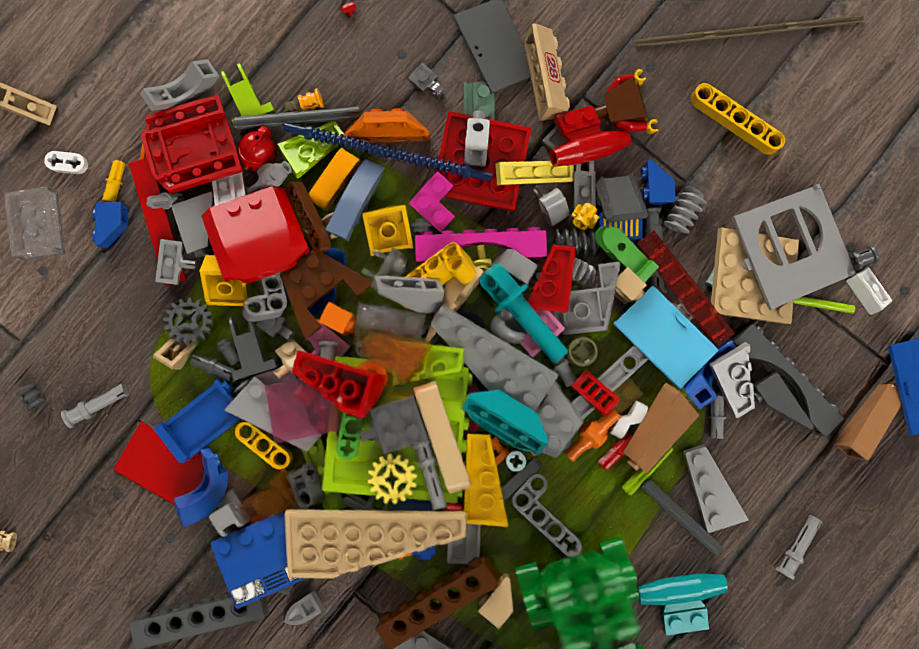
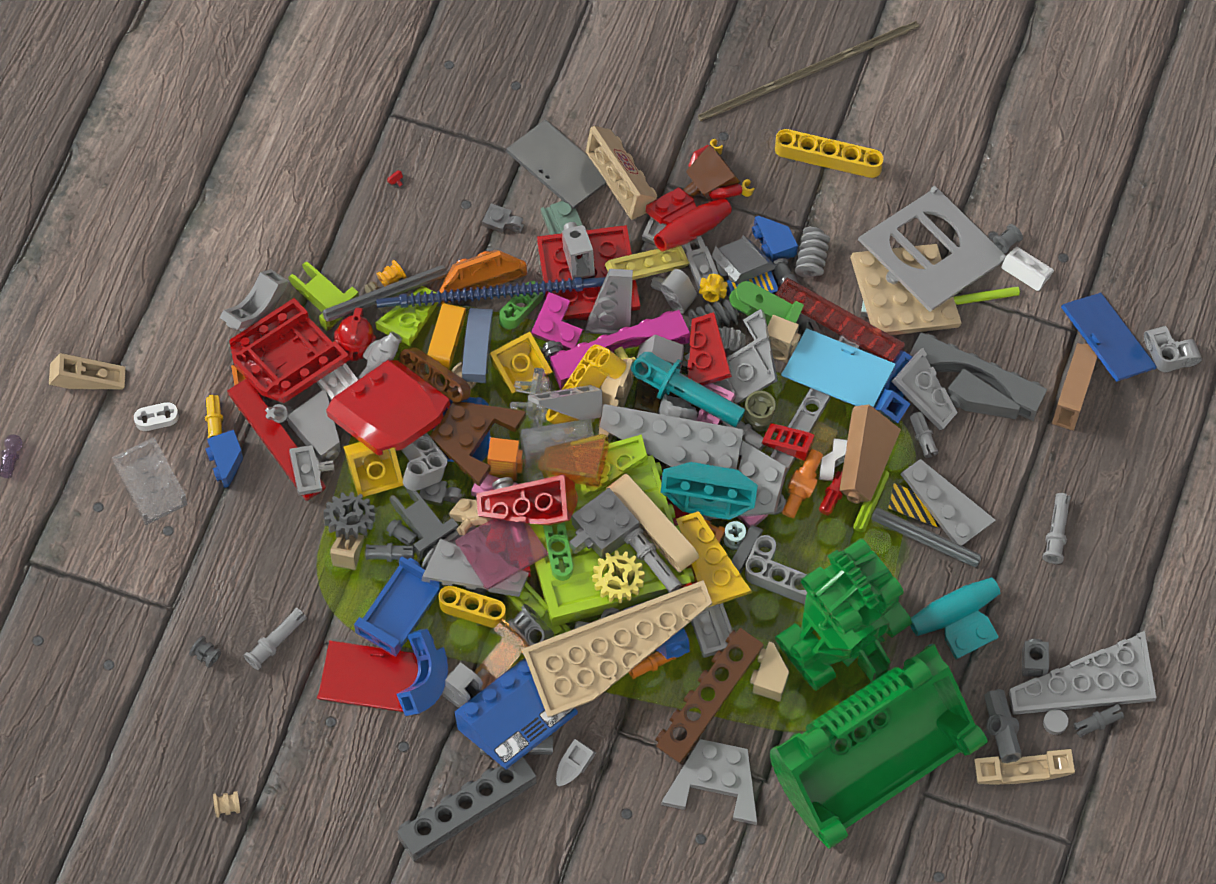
camera: 20 degrees left, 20 degrees down
none -> bright green beam [499,281,544,329]
none -> light grey wing [584,269,633,335]
none -> dark brown plate [633,379,659,414]
none -> sticker [888,483,939,528]

